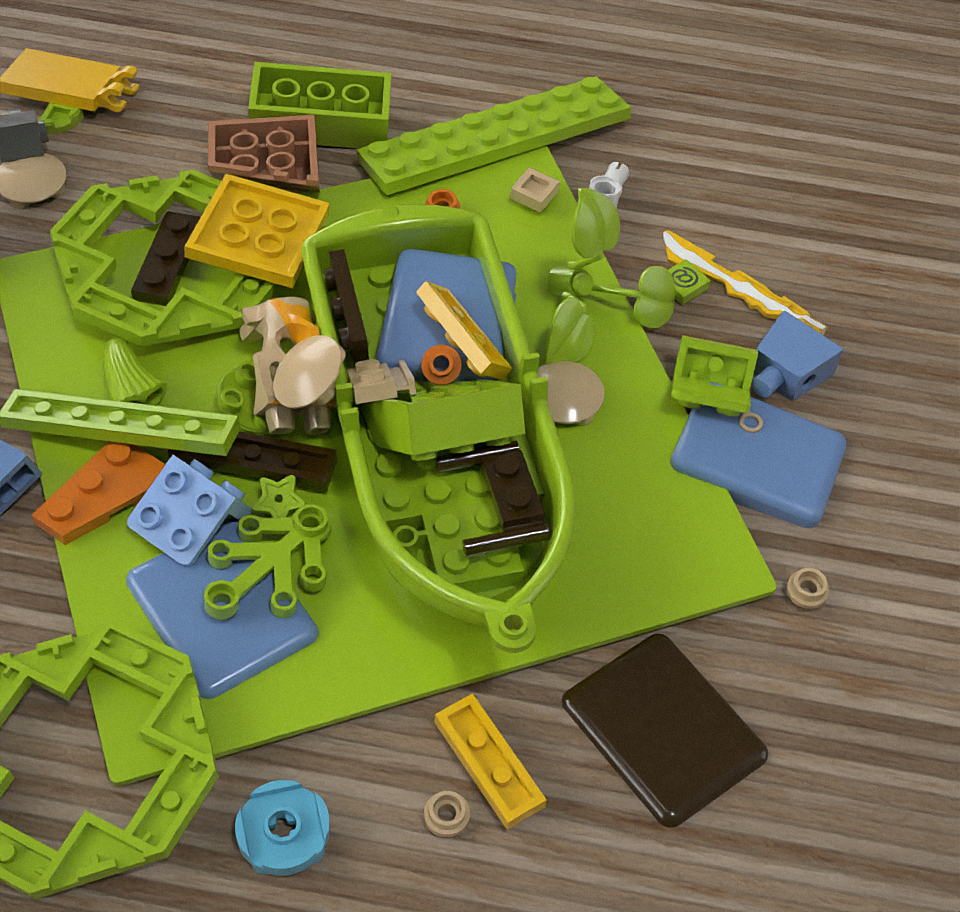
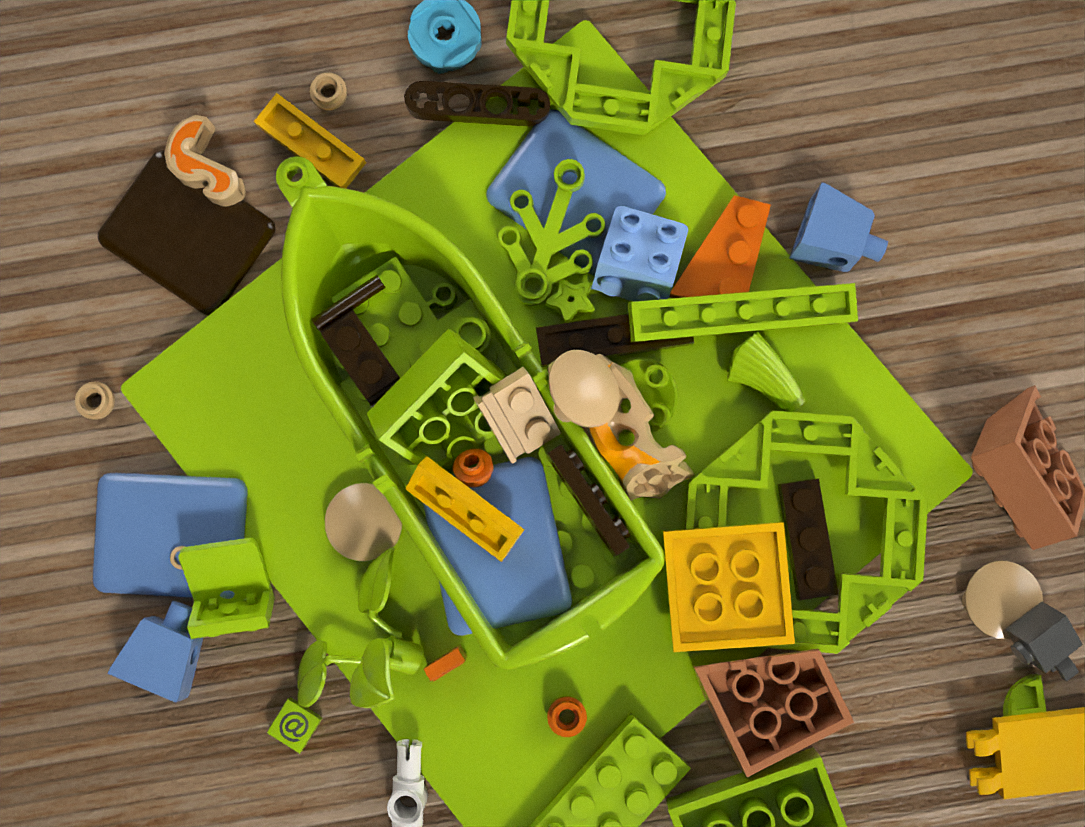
camera: 165 degrees right, 30 degrees up
tan plate [510,167,560,213] -> none
yellow sword [663,230,827,335] -> none
none -> tan animal [164,115,246,206]
none -> dark brown beam [404,81,551,127]
none -> orange tile [423,644,467,682]
none -> lime plate [452,316,491,353]

